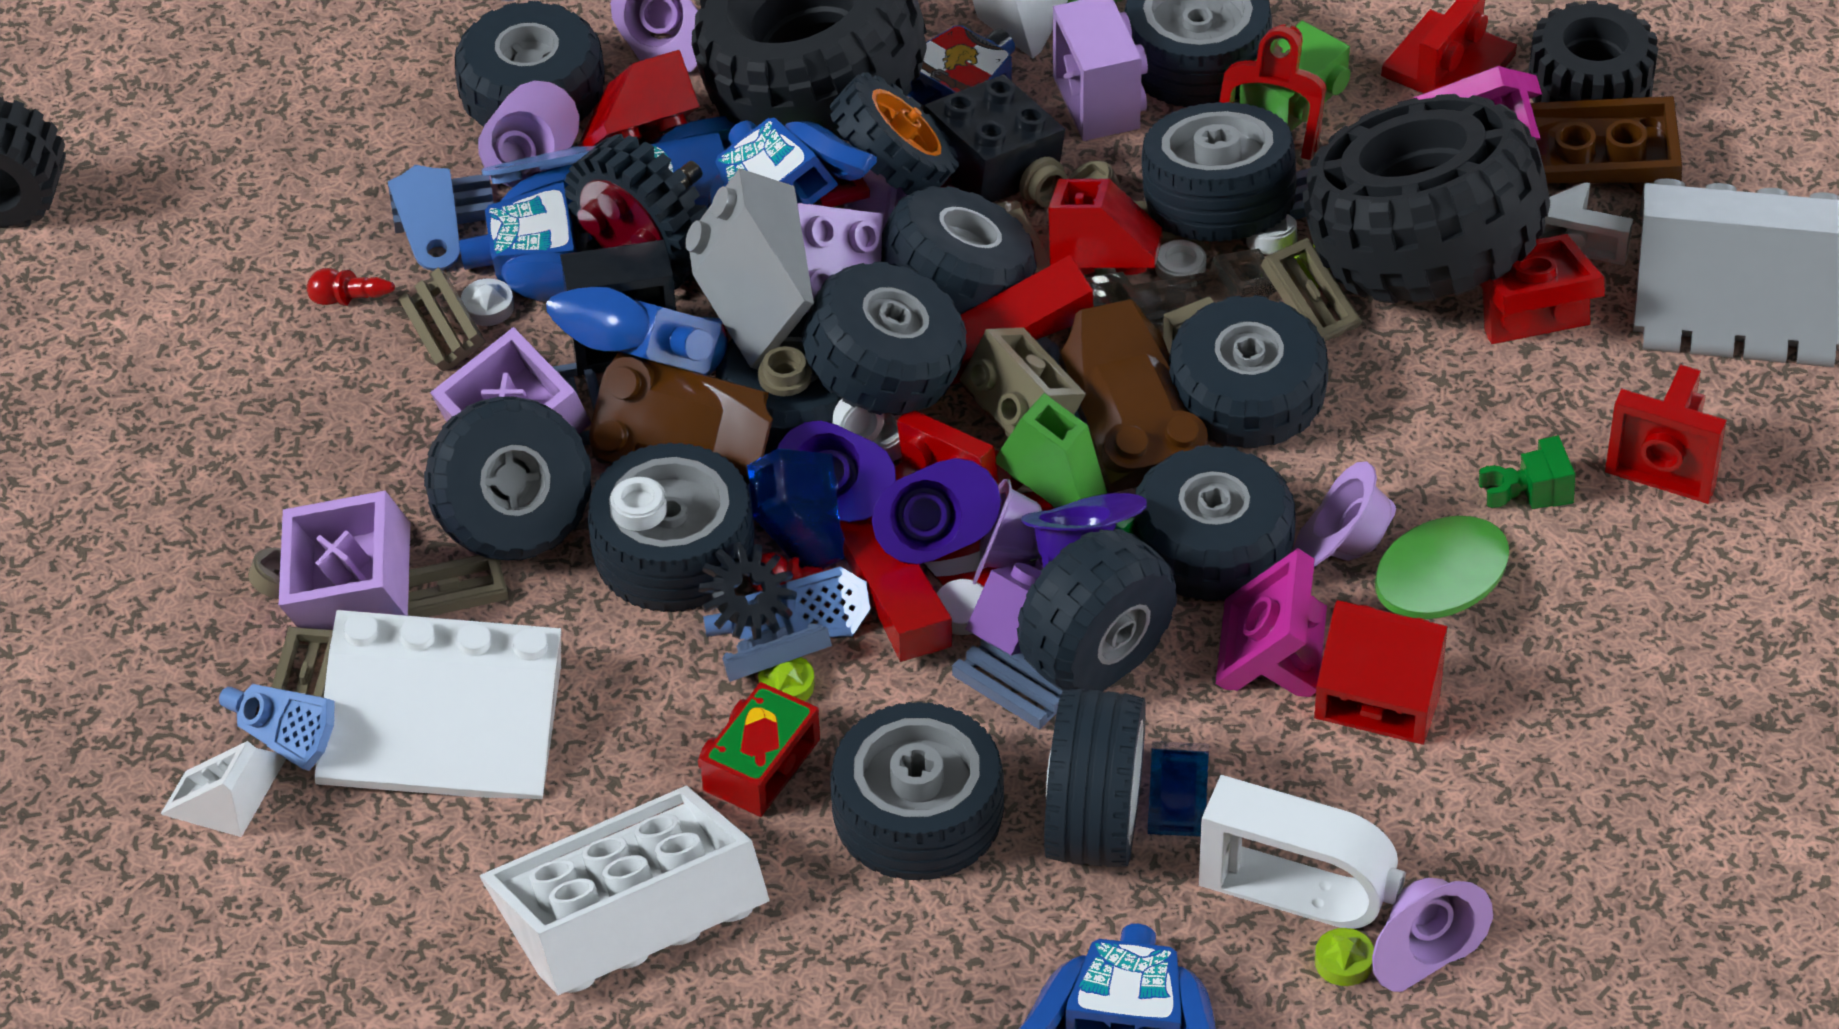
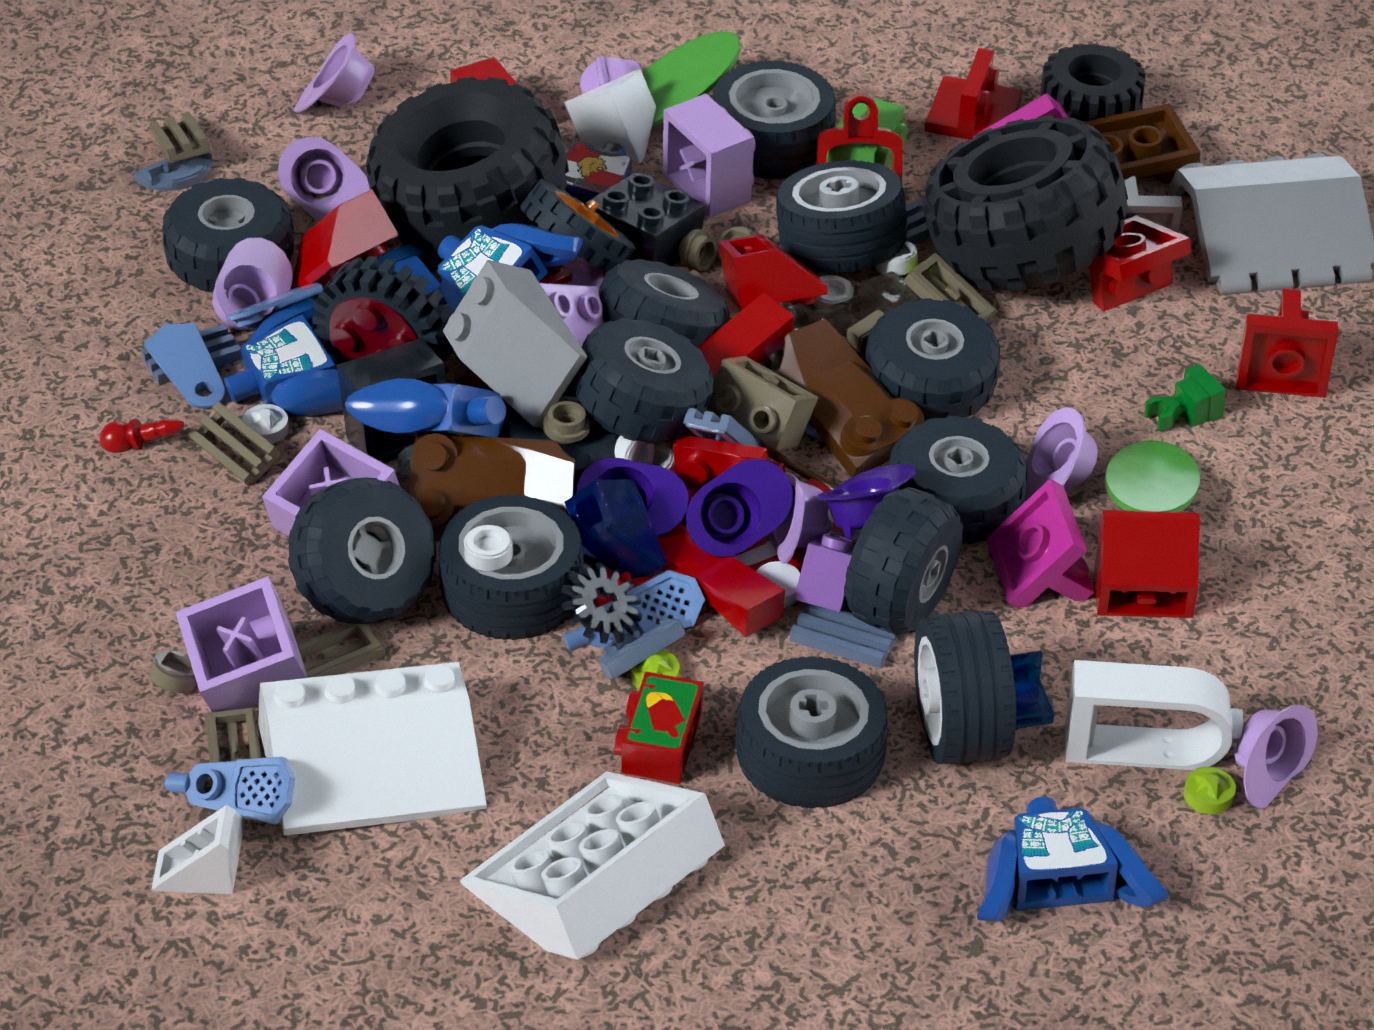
camera: 20 degrees left, 5 degrees down
bright green slope [995,393,1107,508] -> none
none -> sand blue tile [683,407,761,447]

